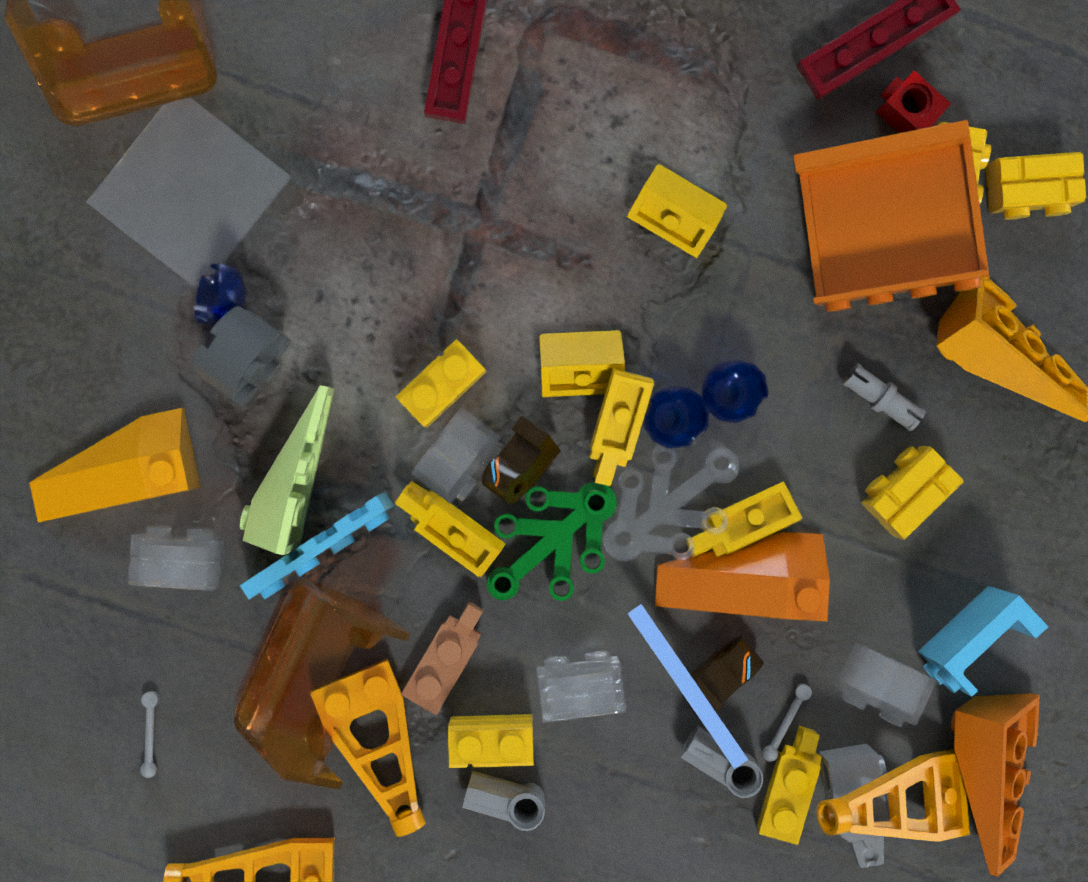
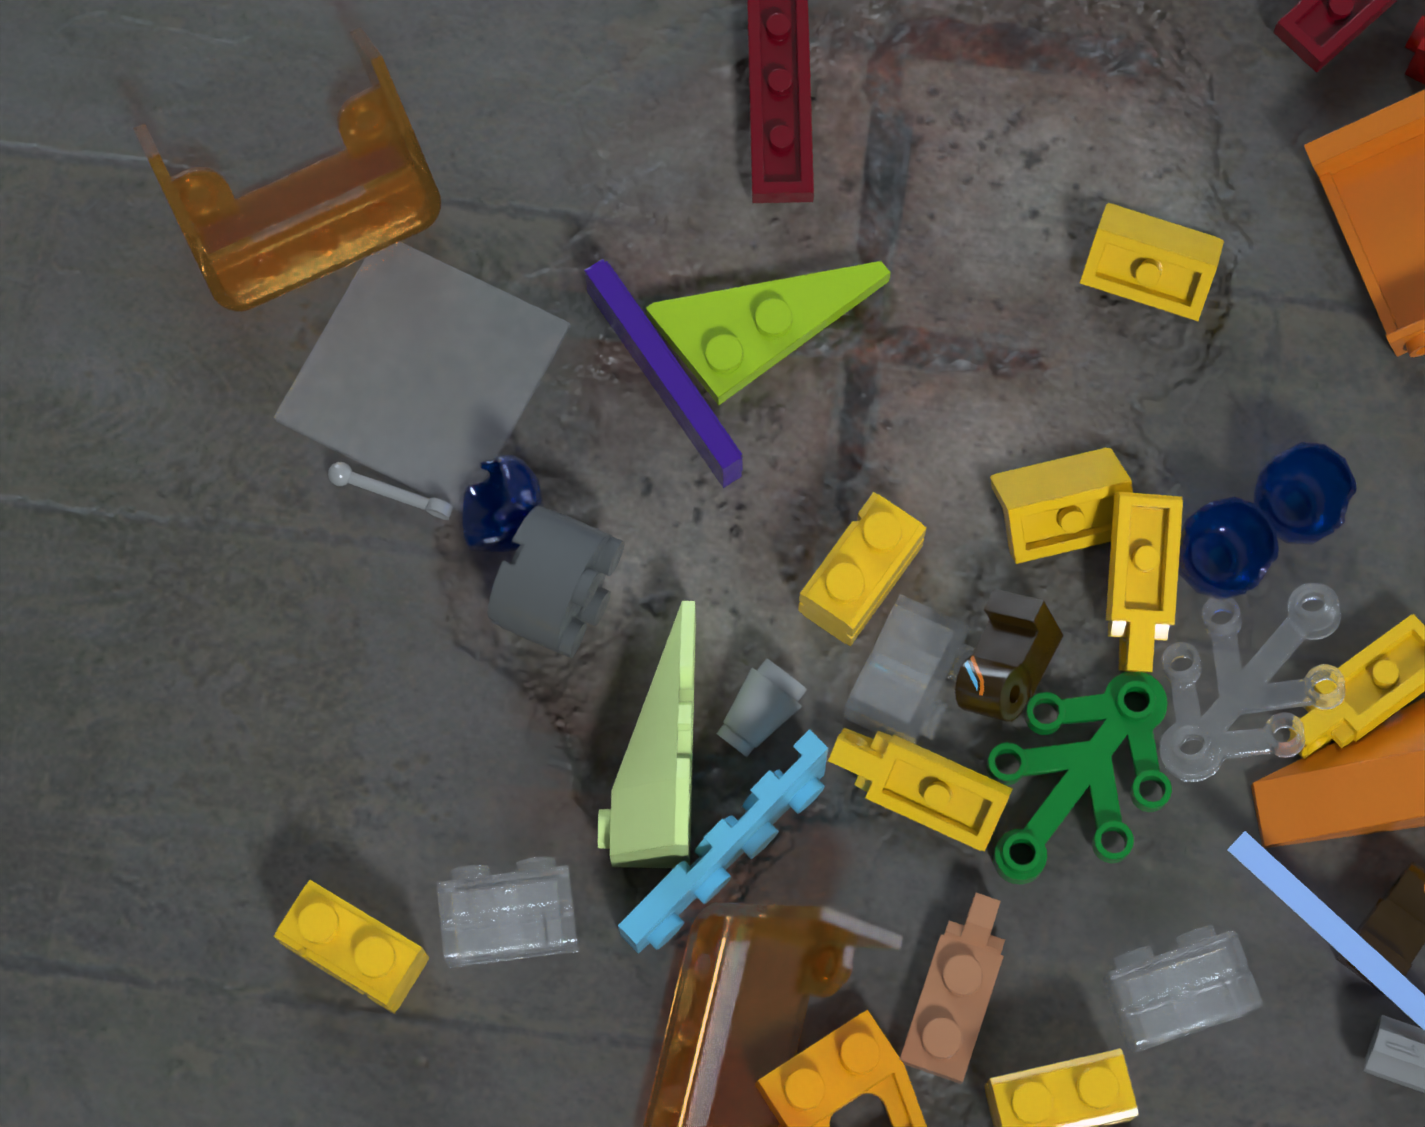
camera: 10 degrees left, 15 degrees down
light orange wedge [29,408,201,522] -> none
none -> yellow brick [274,880,429,1014]
none -> light grey hinge [328,462,453,520]
none -> dark purple tile [584,259,743,488]
none -> lime wing [646,261,891,406]
none -> light grey cone [716,658,807,757]

